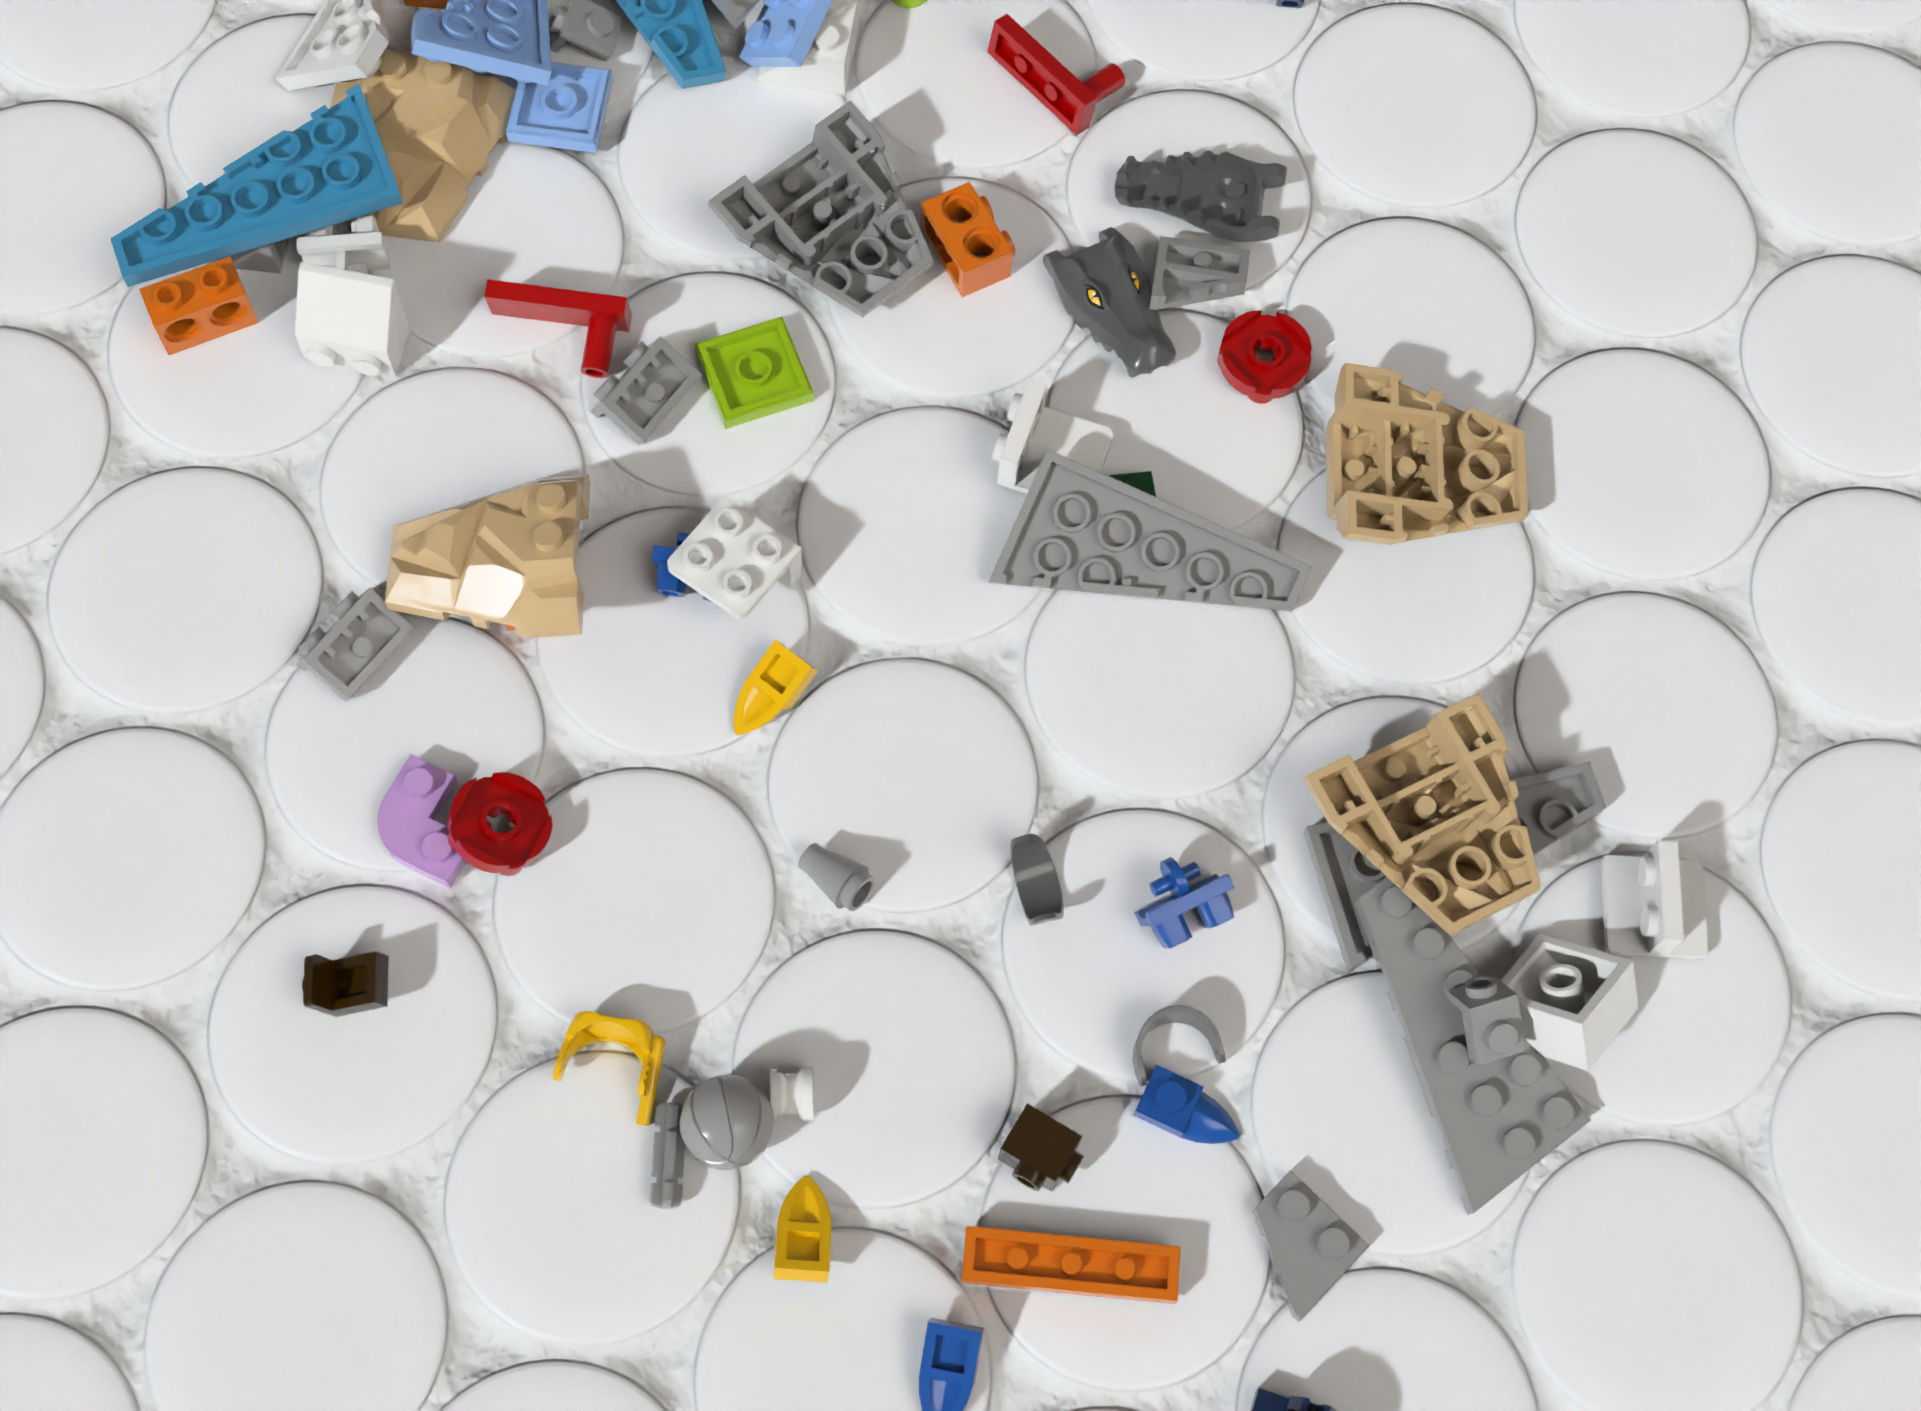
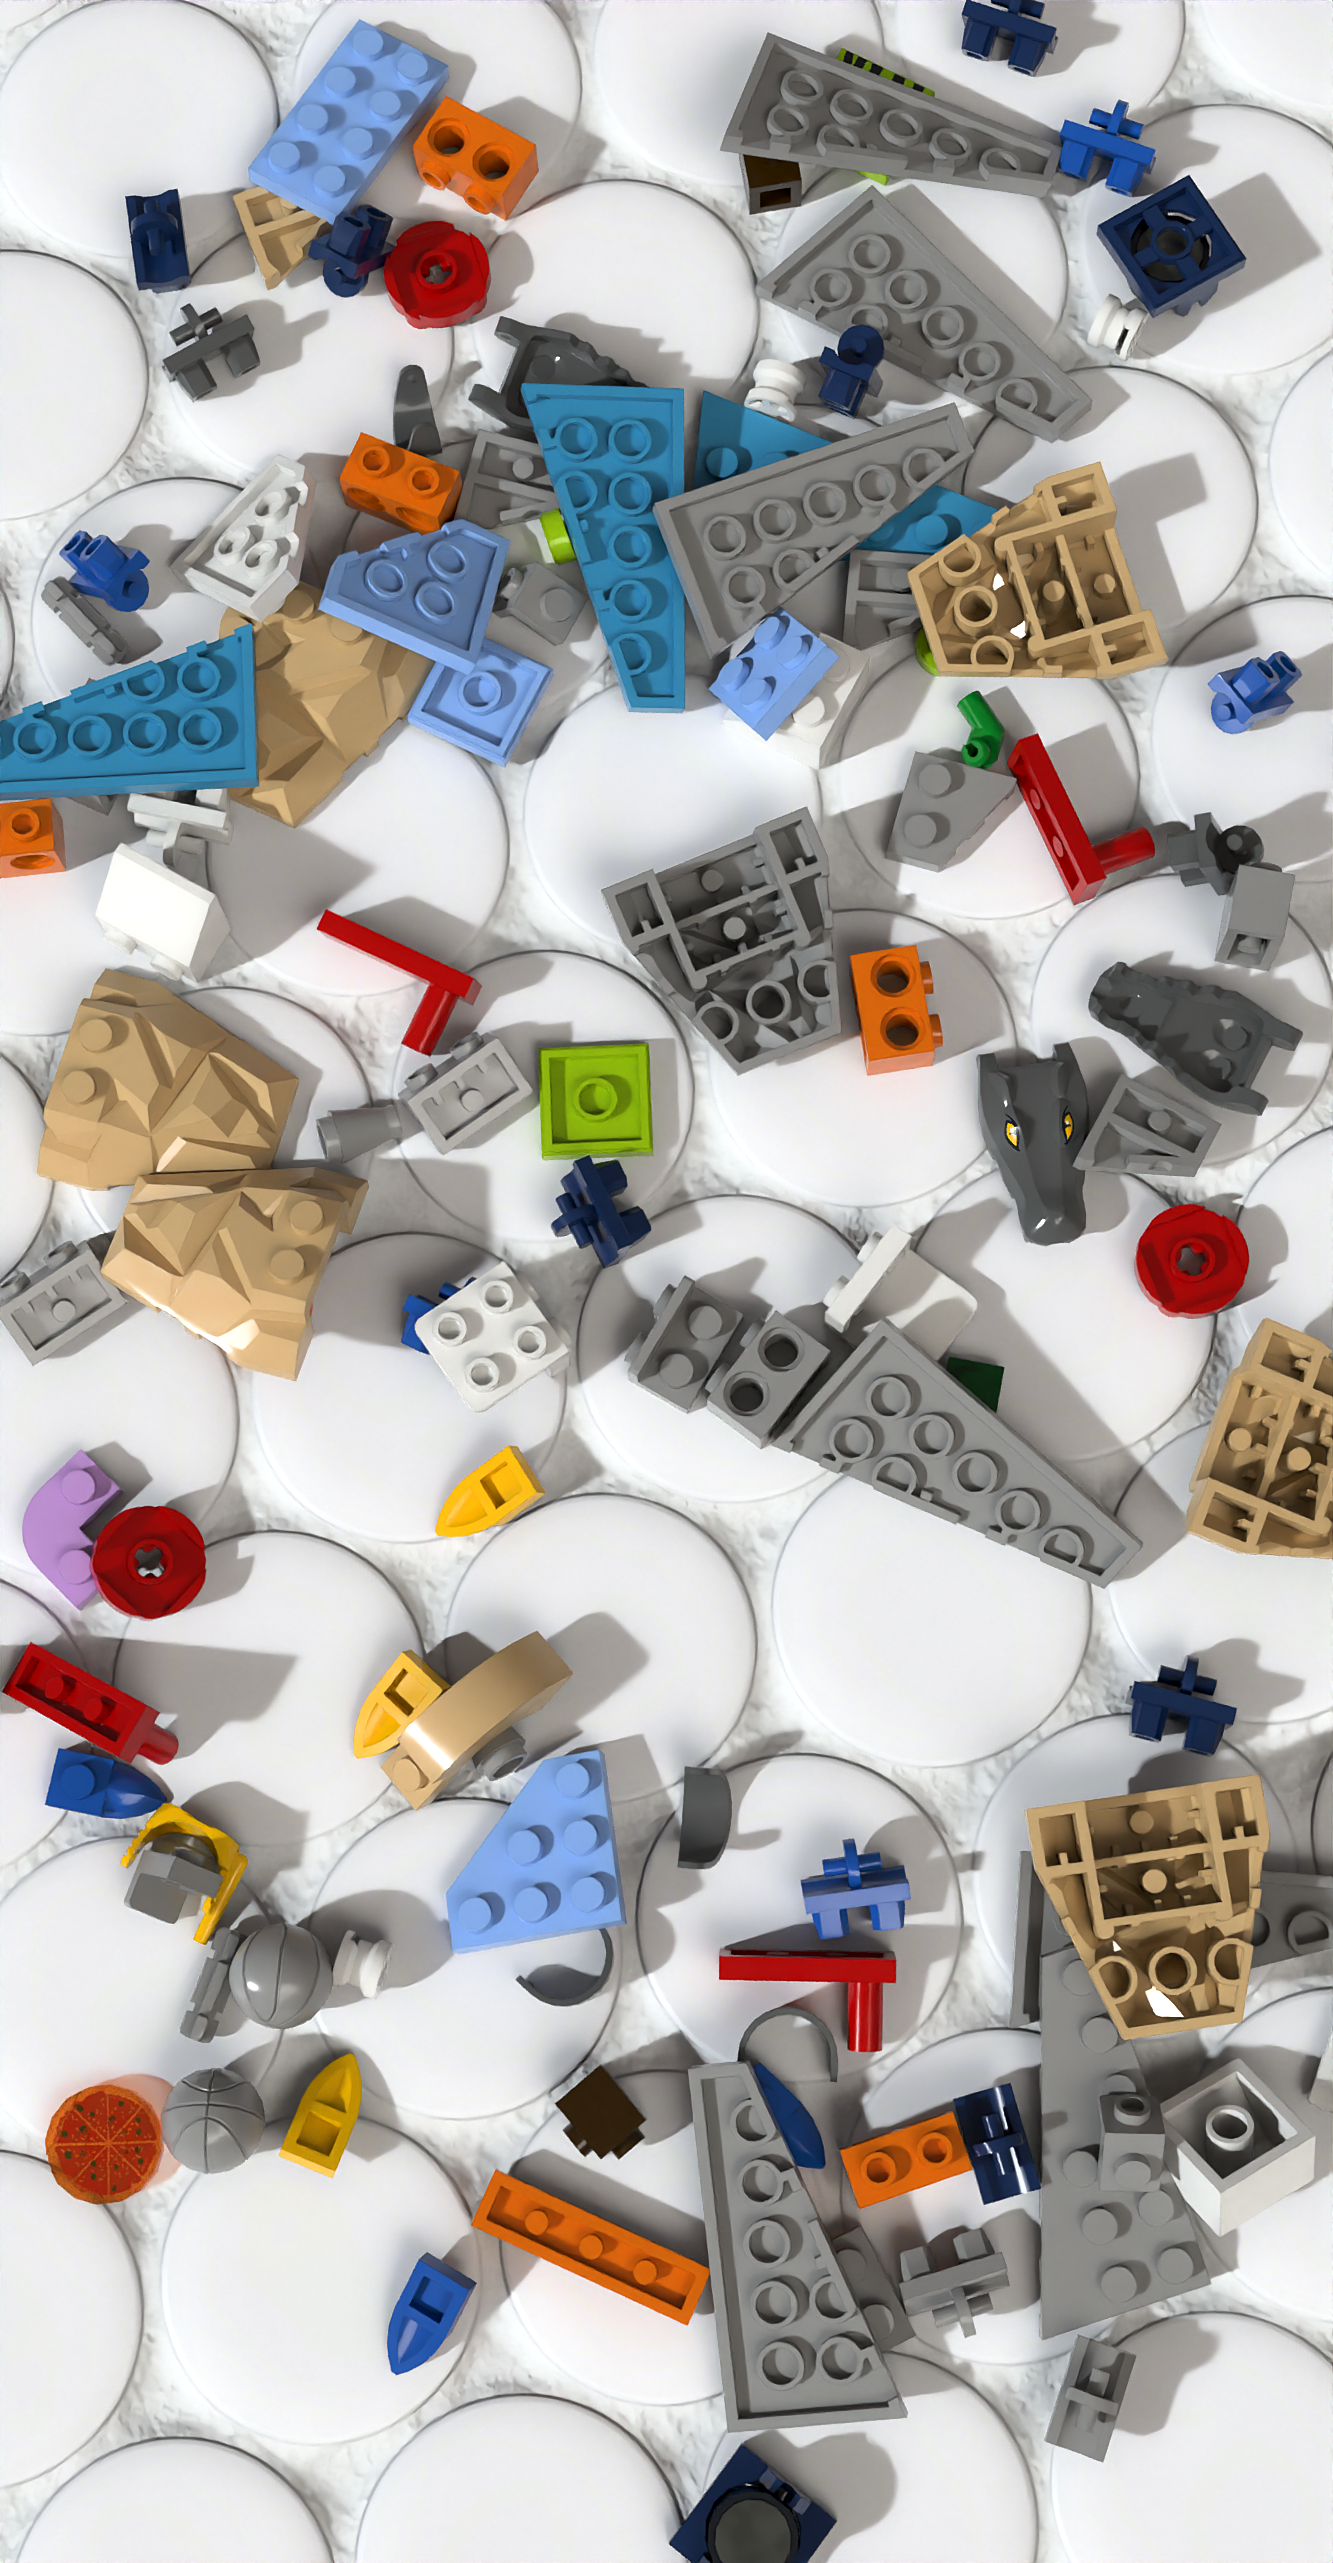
camera: 30 degrees right, 10 degrees up
none -> red piece [2,1642,179,1765]
none -> tan wedge [37,968,300,1191]
none -> light grey axle [41,576,129,666]
none -> blue plate [45,1748,167,1819]
none -> clear orange tile [45,2084,165,2205]
none -> blue hips [59,530,150,612]
none -> light grey bracket [124,1846,223,1924]
none -> light grey piece [160,2068,266,2174]
none -> light grey cone [316,1104,402,1164]
none -> yellow plate [353,1650,451,1759]
none -> tan arch [381,1631,574,1811]
none -> light blue plate [446,1749,627,1955]
none -> dark grey helmet [515,1928,614,2007]
none -> dark blue hips [550,1155,651,1269]
none -> light grey bracket [624,1275,744,1414]
none -> light grey wing [688,2060,908,2433]
none -> light grey brick [705,1310,830,1449]
none -> red piece [719,1948,896,2052]
none -> orange brick [838,2111,973,2209]
none -> light grey wing [885,751,1017,872]
none -> light grey hips [899,2228,1010,2338]
none -> dark blue hips [953,2083,1041,2205]
none -> green arm [957,691,1005,770]
none -> light grey hips [1044,2334,1136,2463]
none -> dark blue hips [1125,1655,1237,1757]
none -> dark grey hips [1167,812,1264,896]
none -> light grey brick [1214,862,1295,971]

